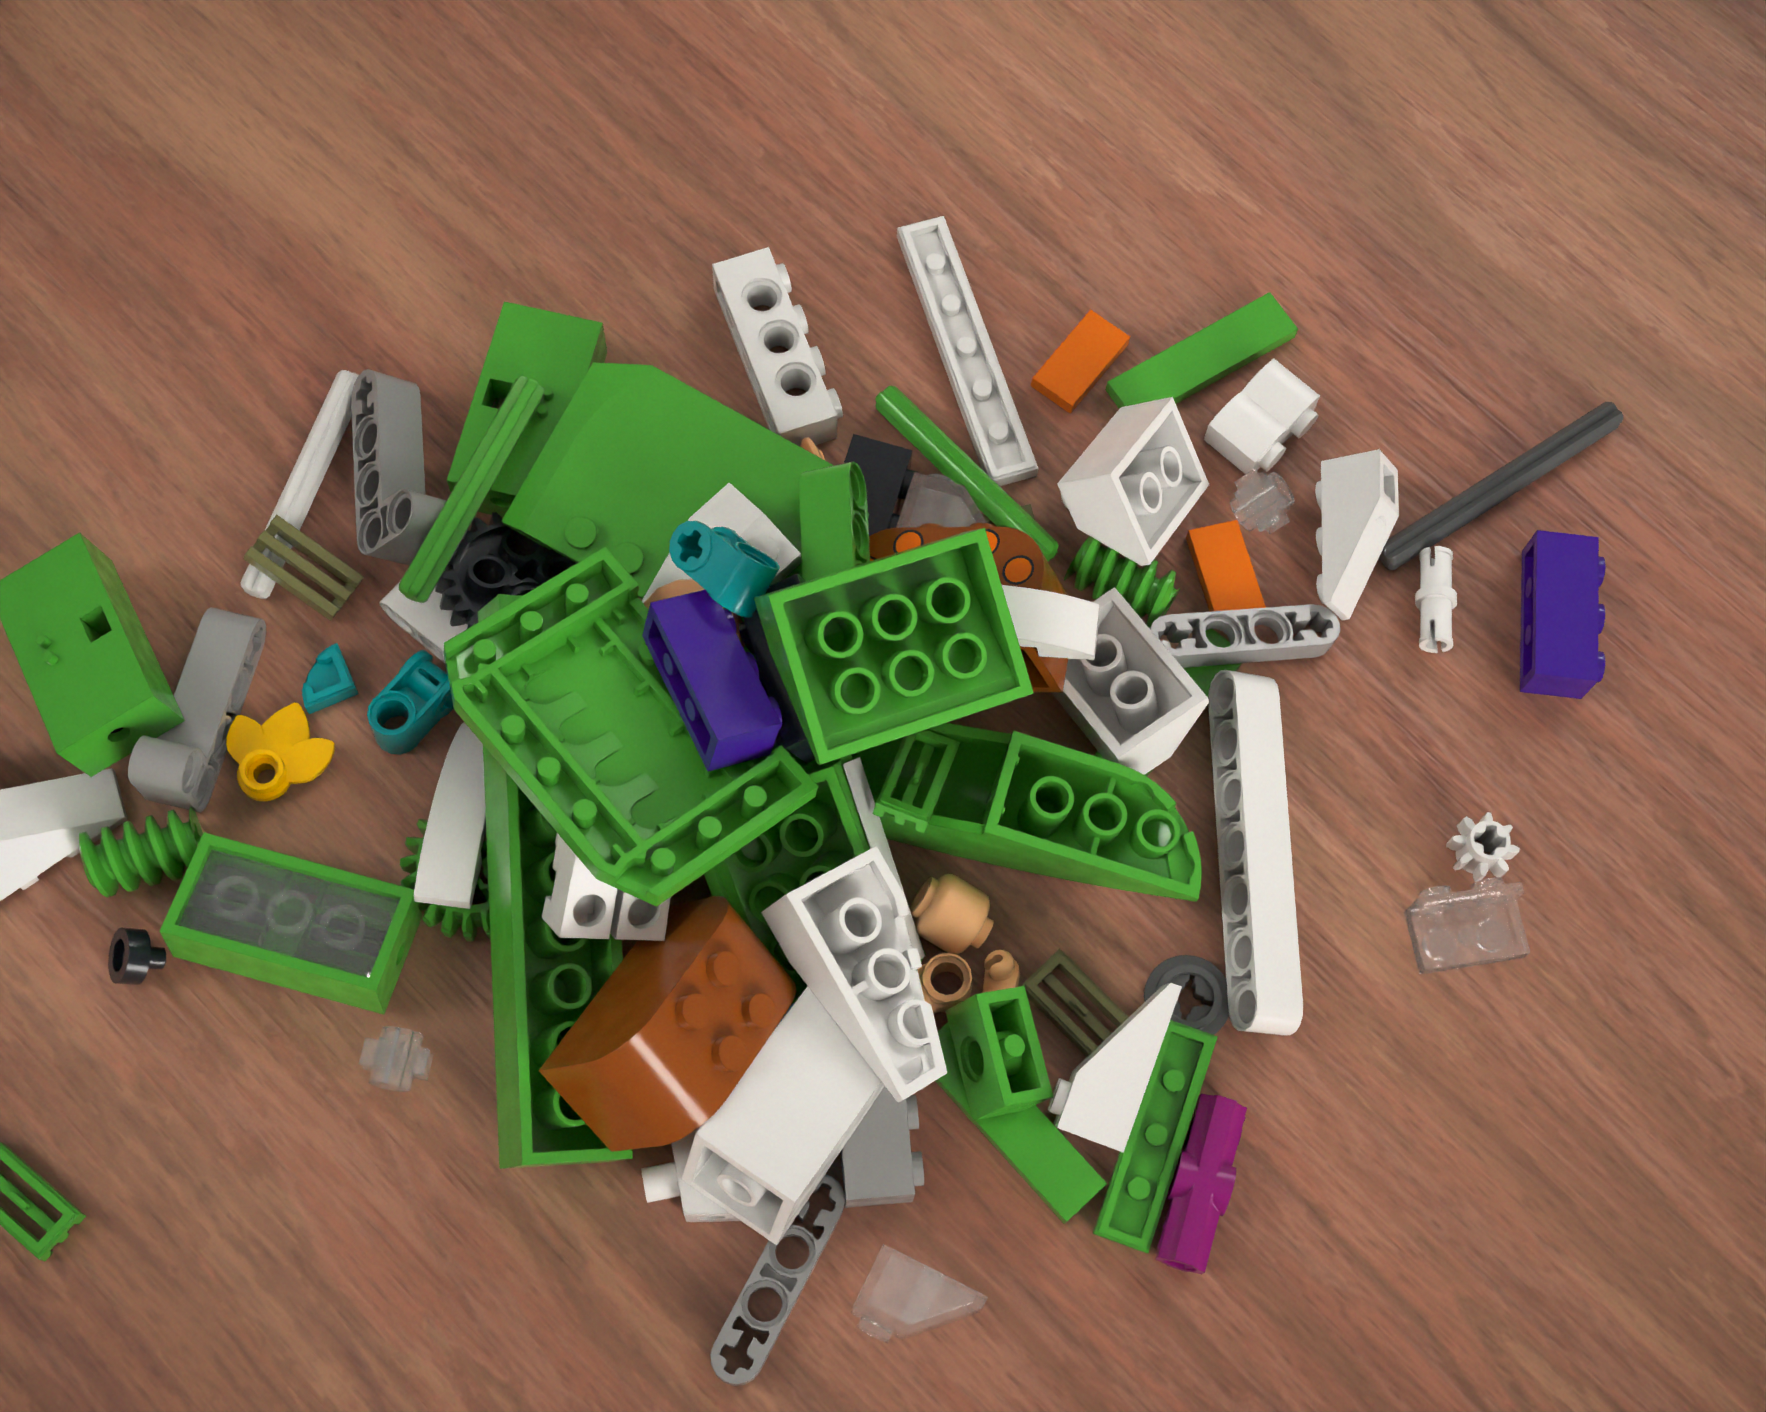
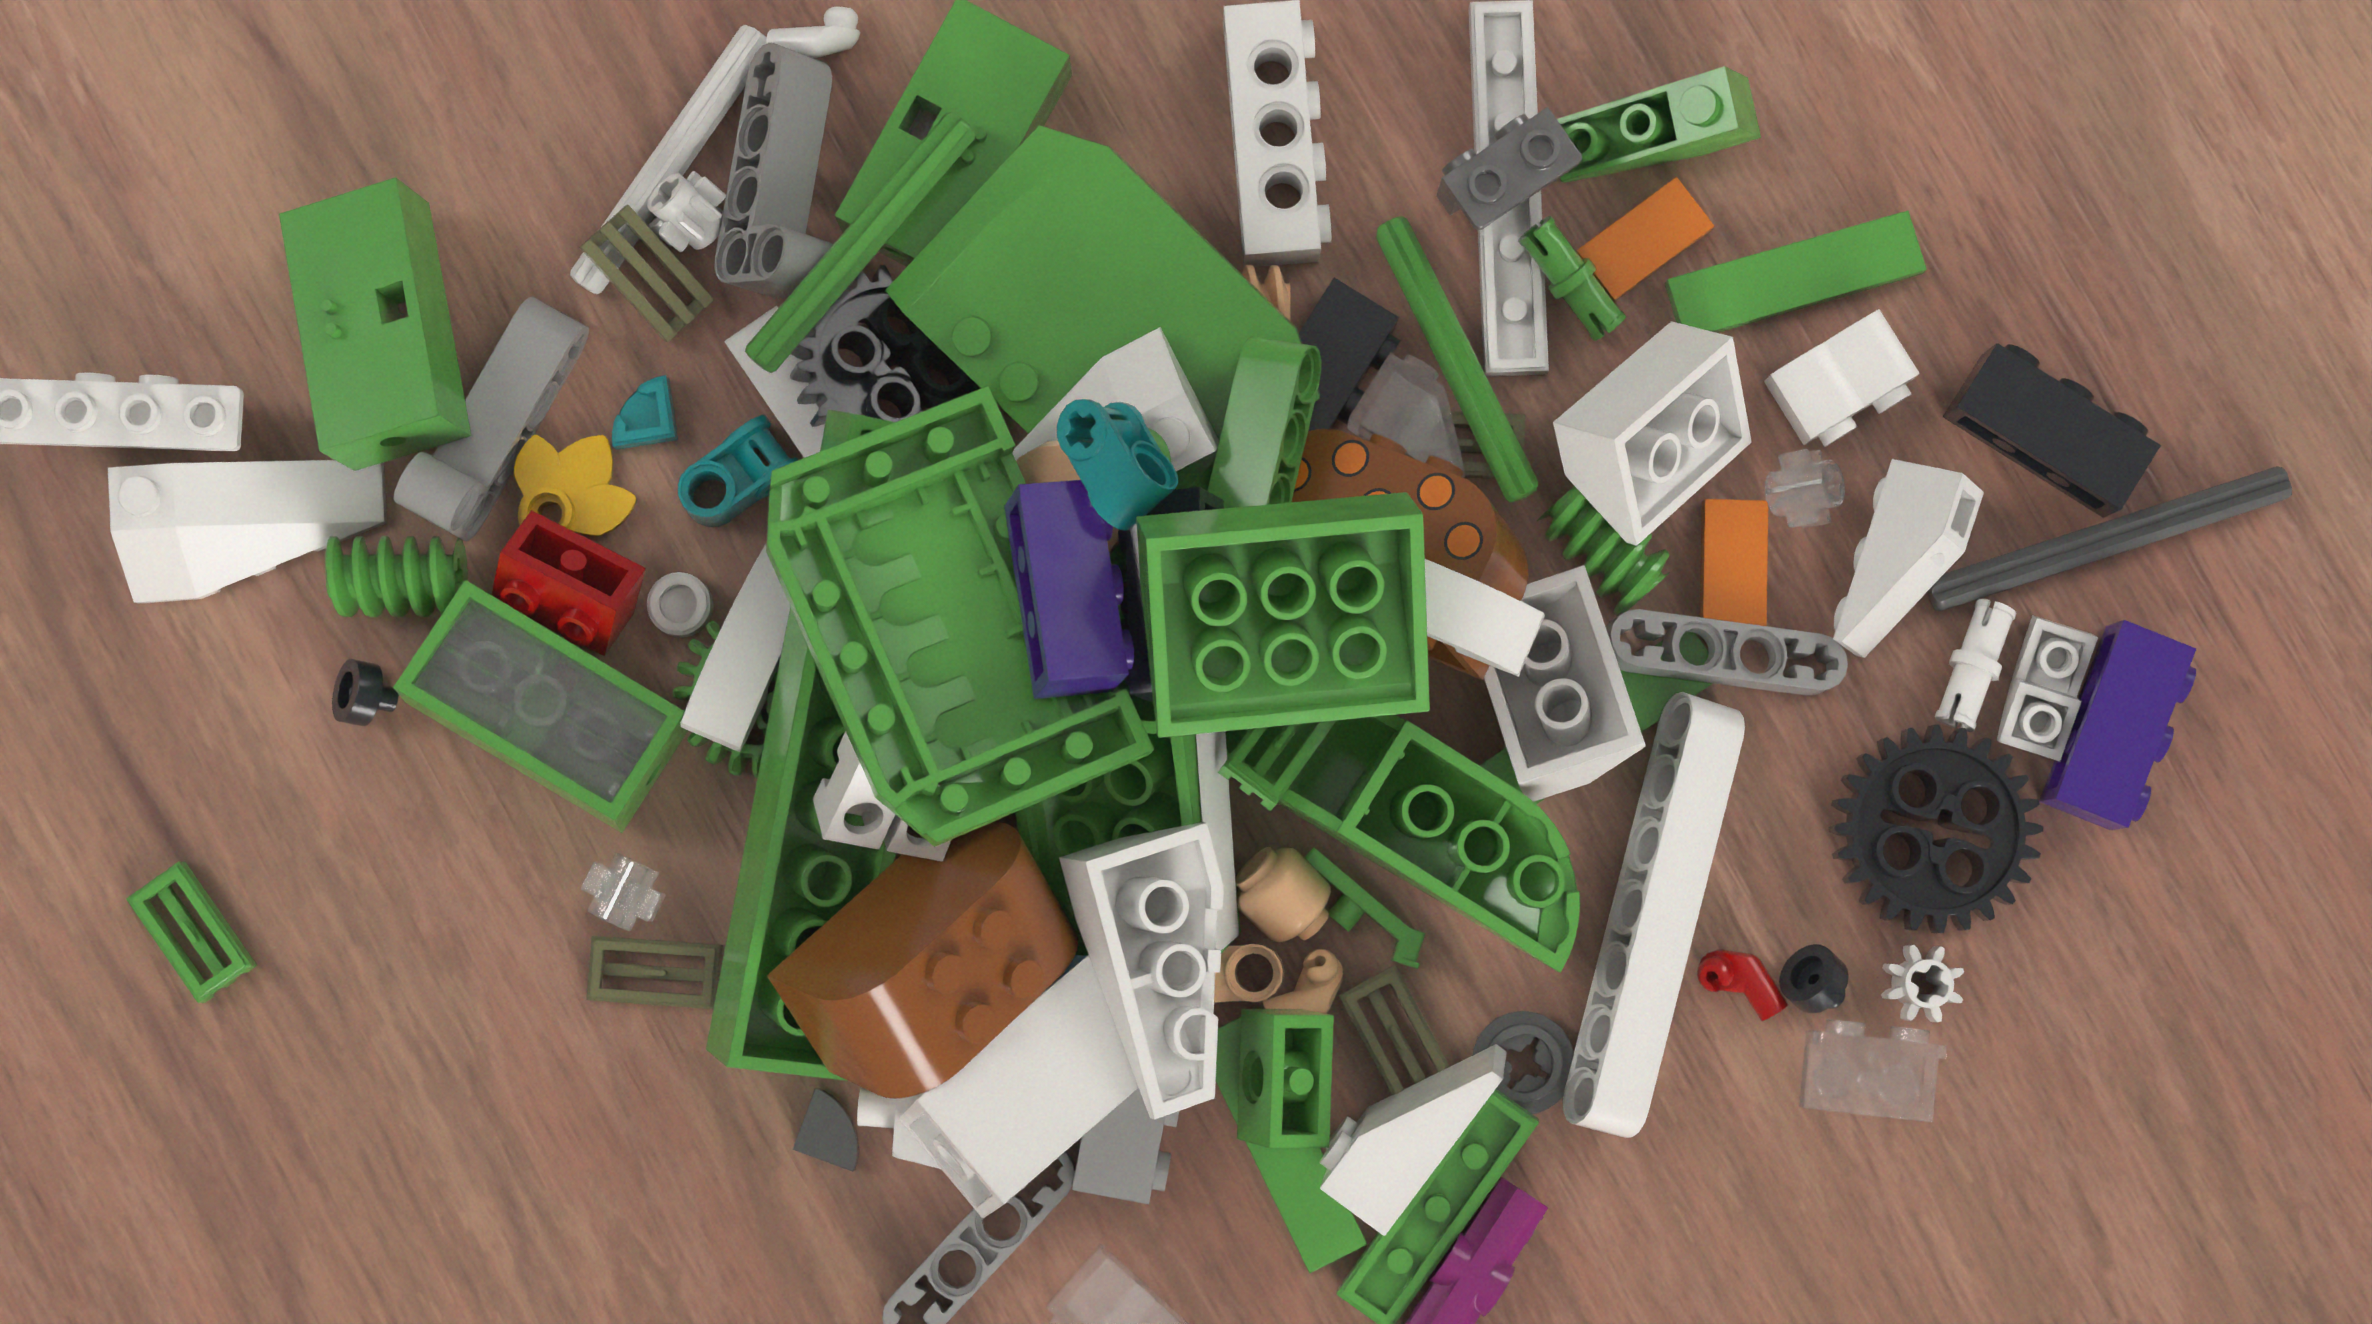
camera: 20 degrees right, 15 degrees up
none -> red brick [491,510,646,656]
none -> olive tile [586,936,723,1009]
none -> white tile [647,572,713,638]
none -> white gear [648,171,726,252]
none -> white arm [766,7,861,58]
none -> dark grey tile [793,1088,859,1172]
none -> bright green piece [1305,847,1426,969]
none -> flat silver bracket [1436,107,1582,230]
none -> bright green pin [1518,216,1626,341]
none -> bright green slope [1557,66,1761,183]
none -> red arm [1697,949,1789,1021]
none -> black tile [1779,944,1849,1013]
none -> black gear [1829,725,2043,933]
none -> black brick [1943,343,2161,518]
none -> white slope [1997,615,2098,761]

